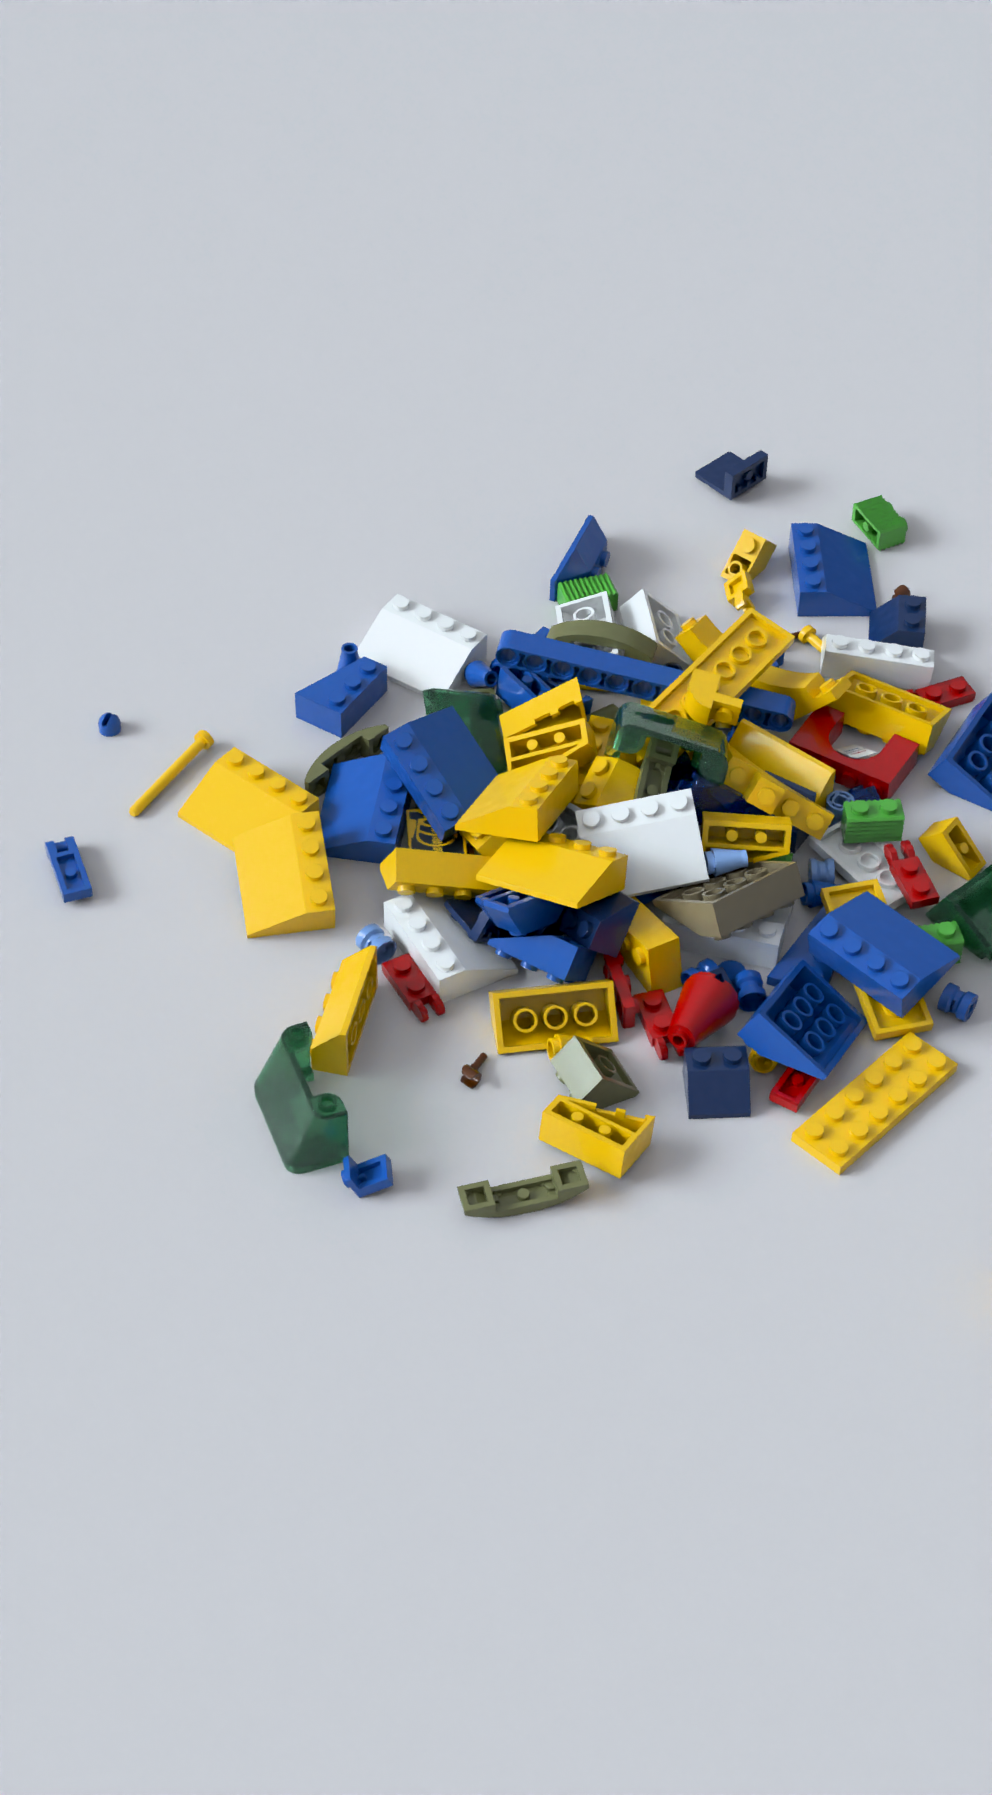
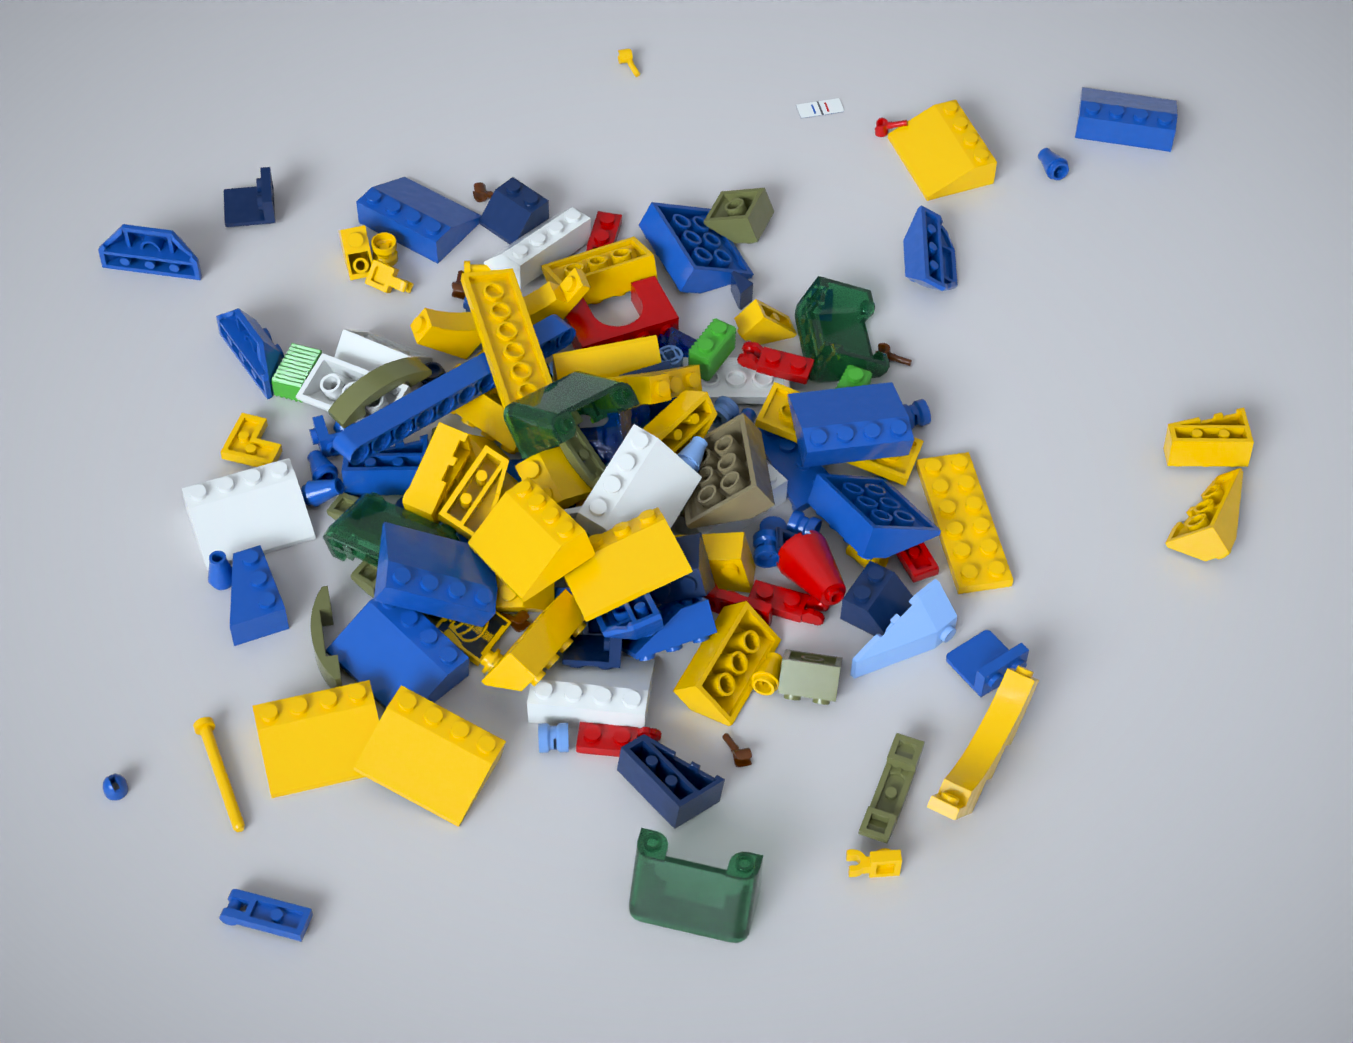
camera: 55 degrees left, 5 degrees up
yellow slope [307,945,378,1076] -> none
blue bracket [341,1154,393,1198] -> none
yellow wedge [539,1094,655,1179] -> none
yellow brick [684,668,744,726] -> none
white sticker [834,744,877,759] -> none
bright green brick [852,495,908,551] -> none
none -> blue wedge [98,224,202,280]
none -> yellow plate [221,413,283,467]
none -> yellow wheel [371,232,398,266]
none -> dark blue wedge [617,734,725,829]
none -> dark blue slope [731,271,753,310]
none -> yellow plate [846,848,902,878]
none -> light blue wedge [850,579,957,679]
none -> yellow arch [927,665,1039,820]
none -> blue bracket [946,630,1029,697]

